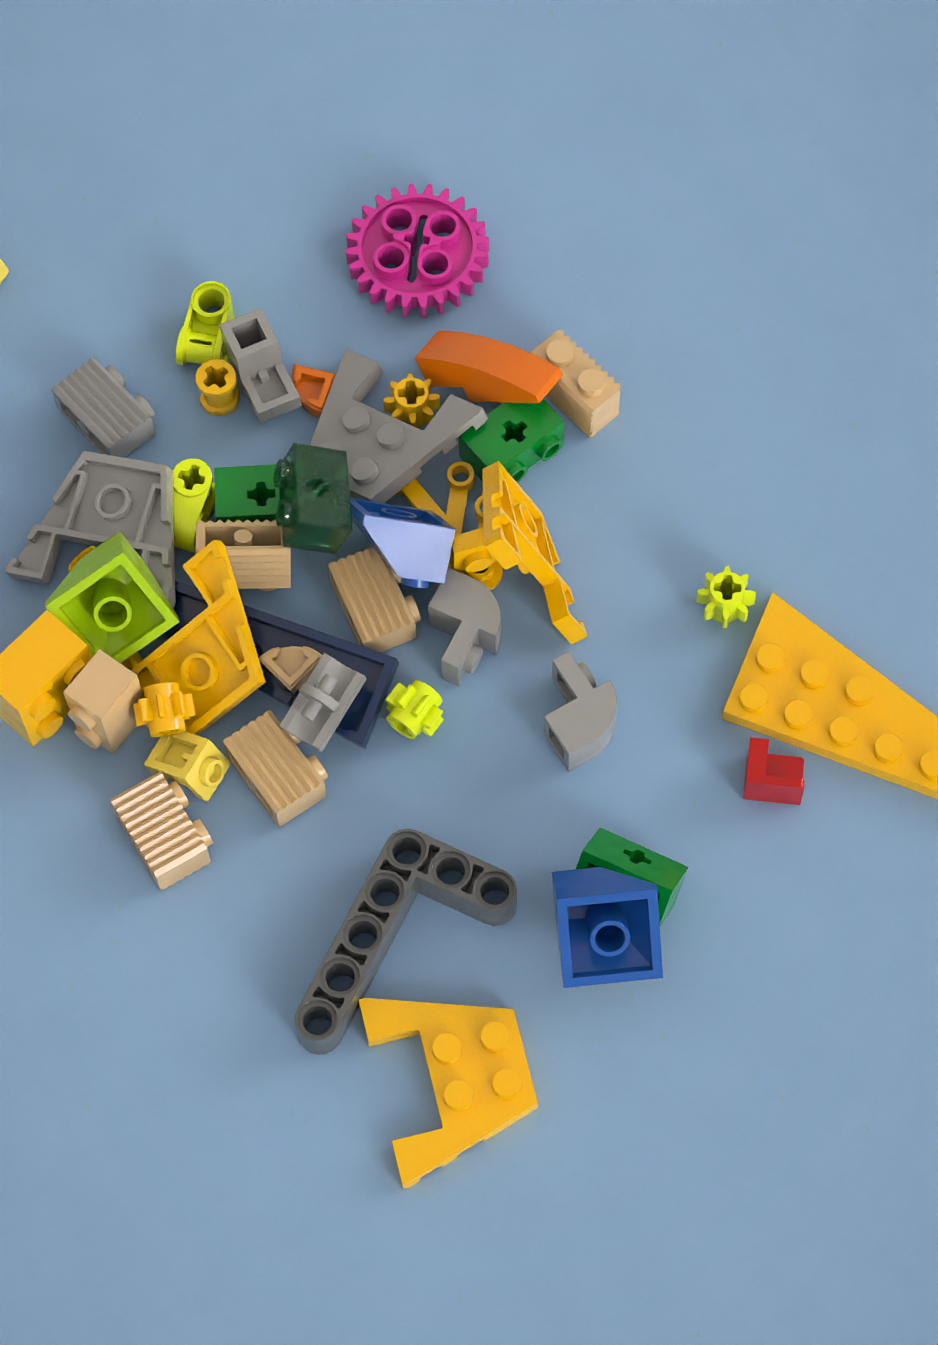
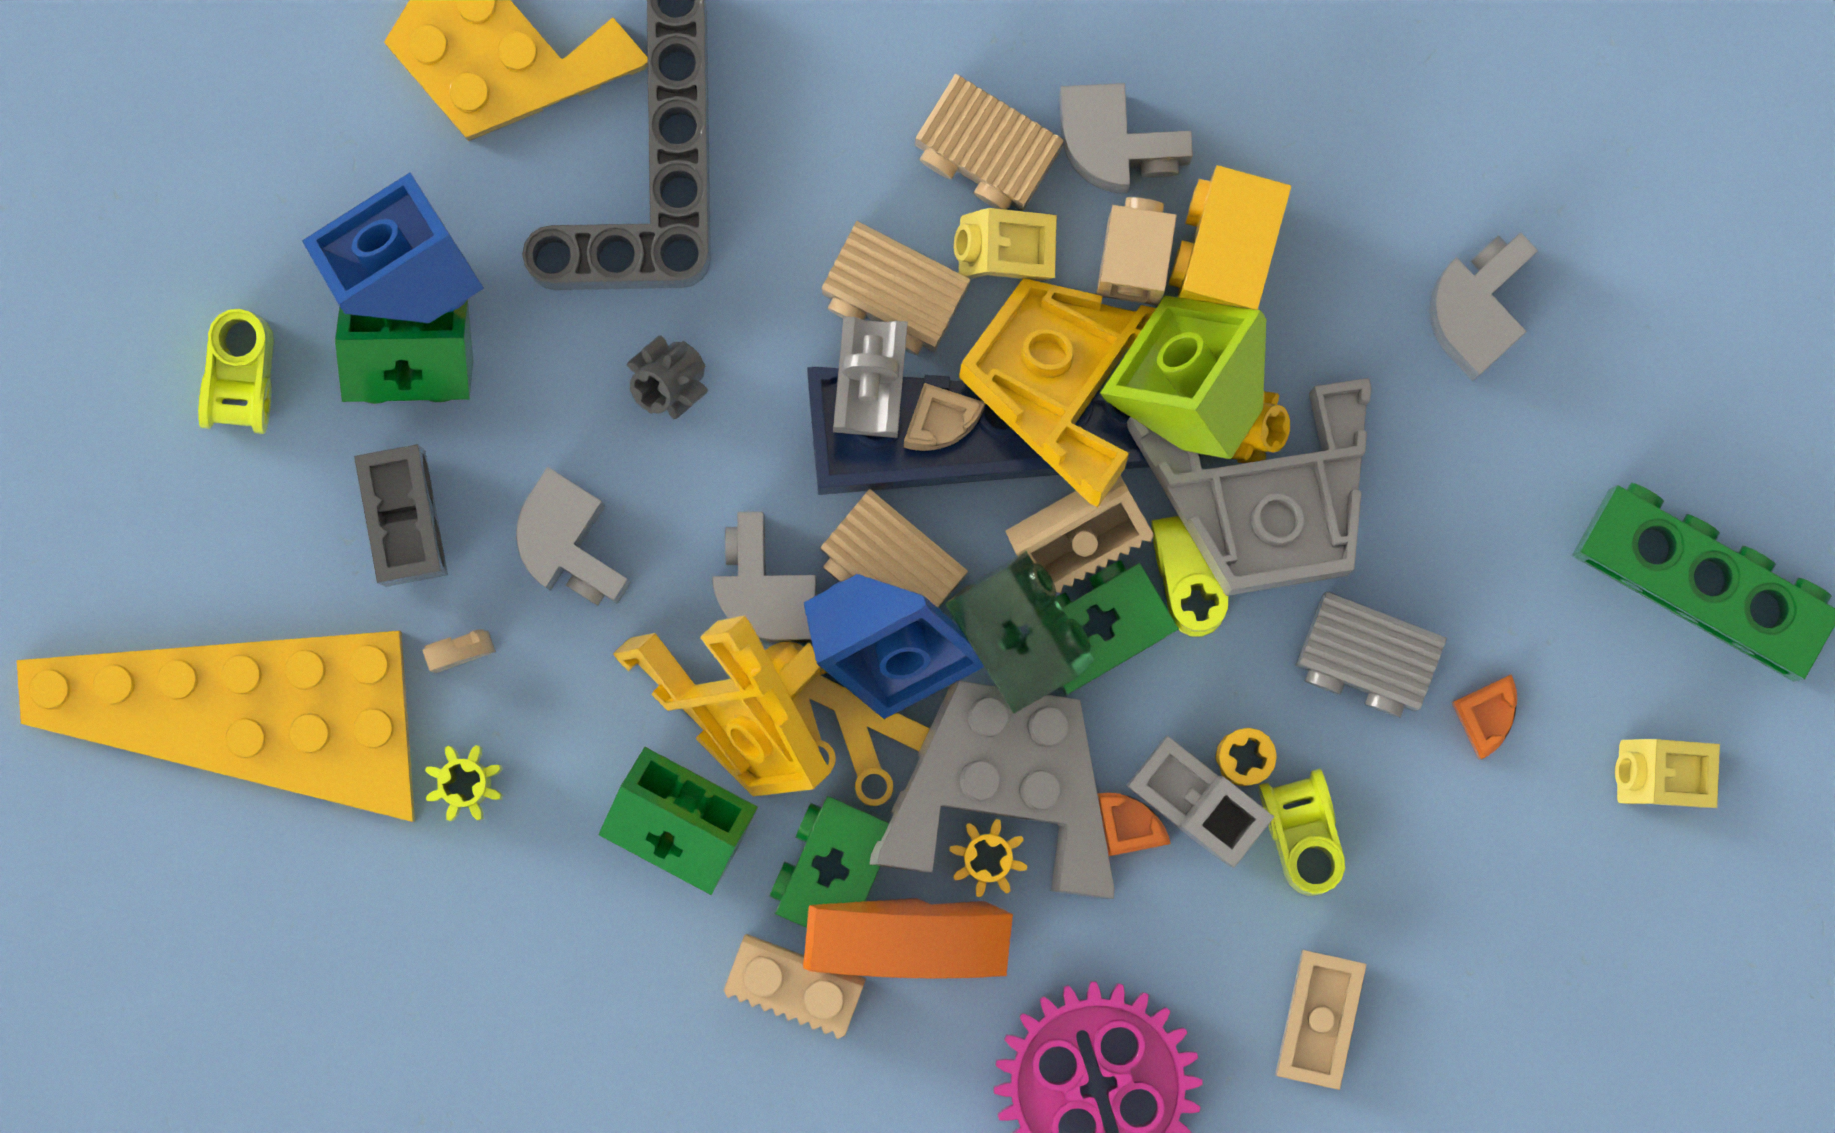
camera: 150 degrees right, 20 degrees up
yellow gear [133,682,196,737] -> none
neon yellow gear [385,680,444,739] -> none
red panel [743,737,805,805] -> none
none -> neon yellow piece [198,309,274,434]
none -> dark grey brick [354,444,448,587]
none -> tan tile [422,629,496,673]
none -> green brick [598,747,758,895]
none -> dark grey gear [627,335,708,419]
none -> light grey brick [1059,83,1193,193]
none -> tan plate [1275,950,1367,1090]
none -> orange tile [1451,675,1517,760]

